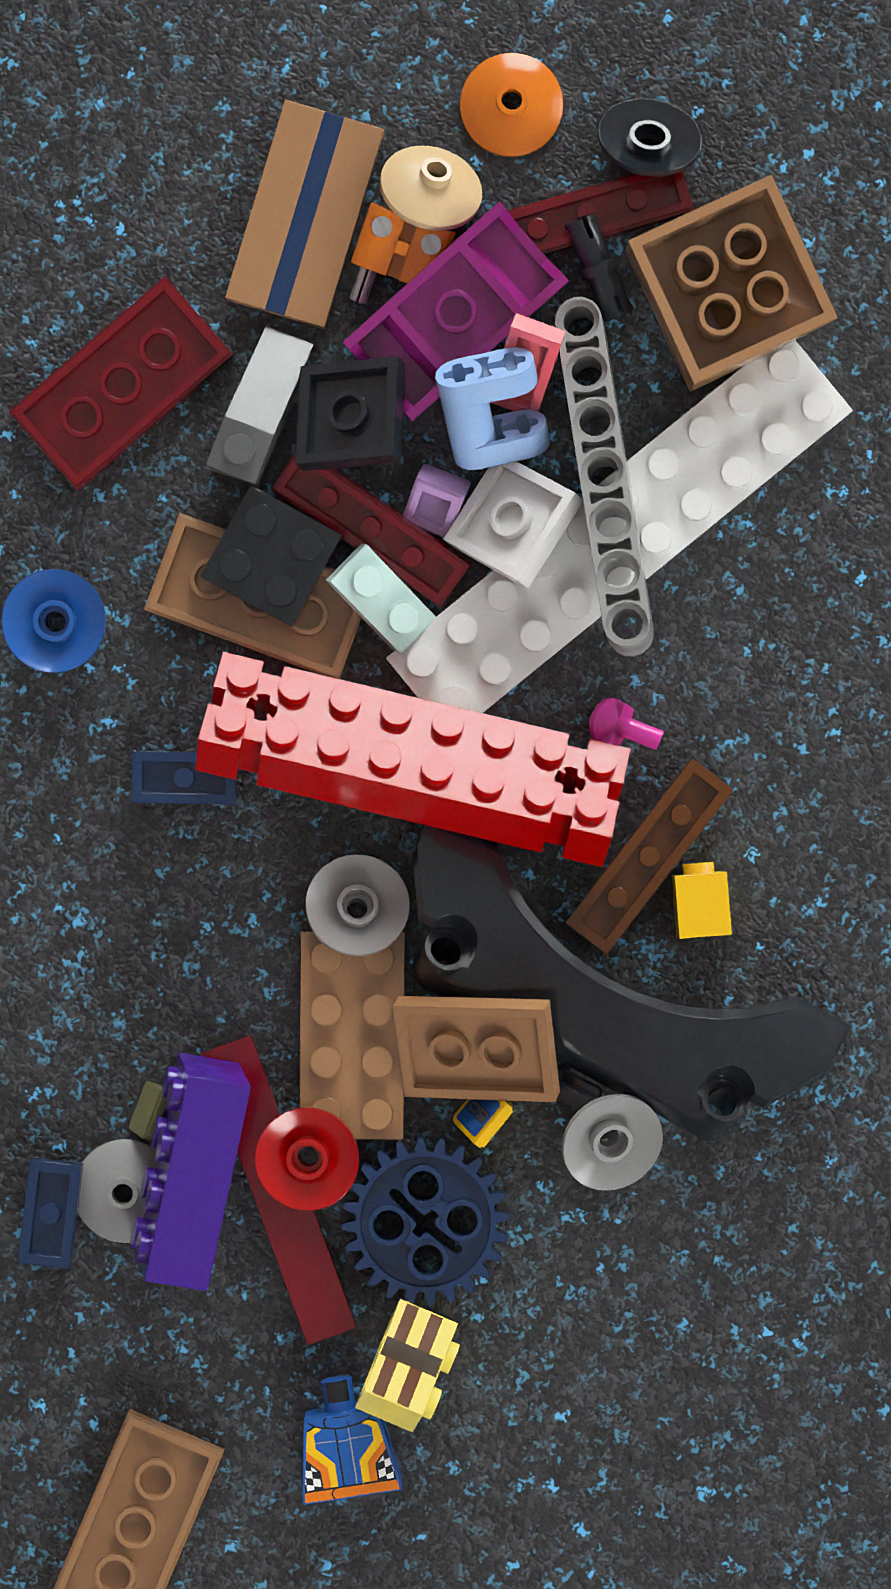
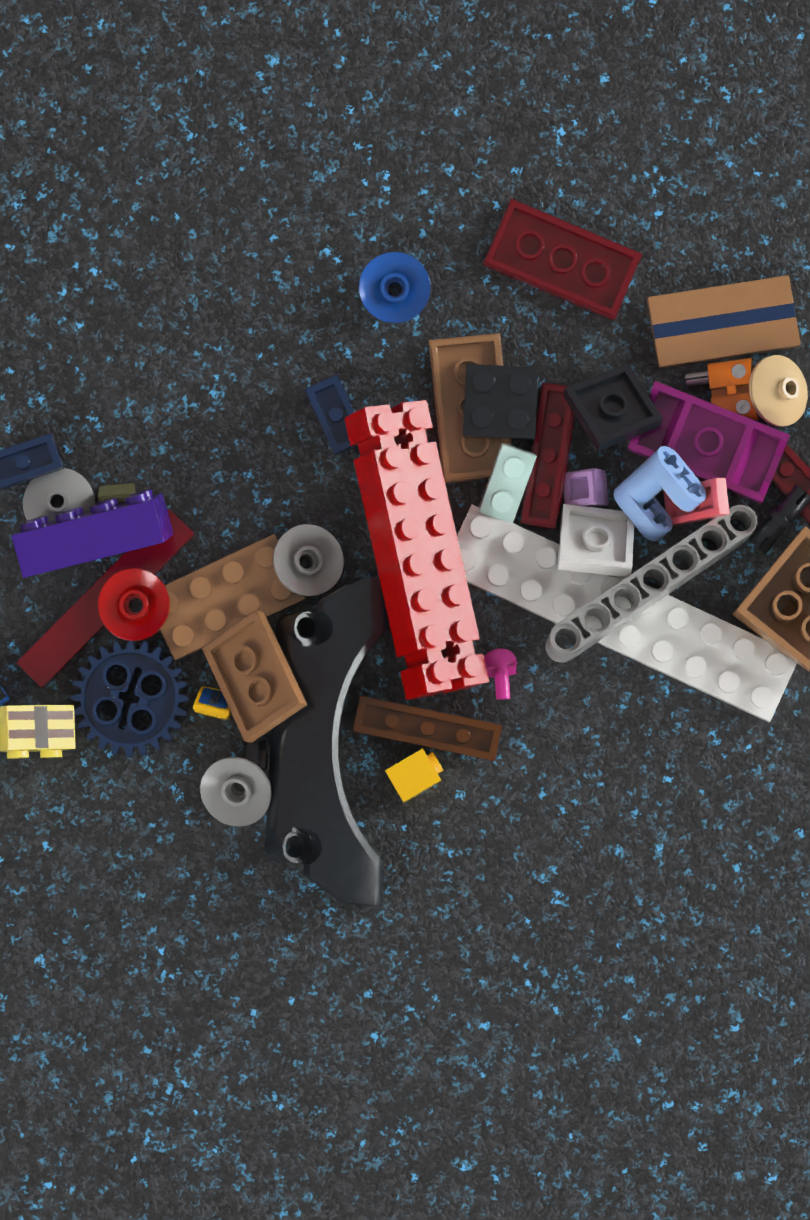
camera: 65 degrees right, 5 degrees down
slope [206,326,314,489] -> none

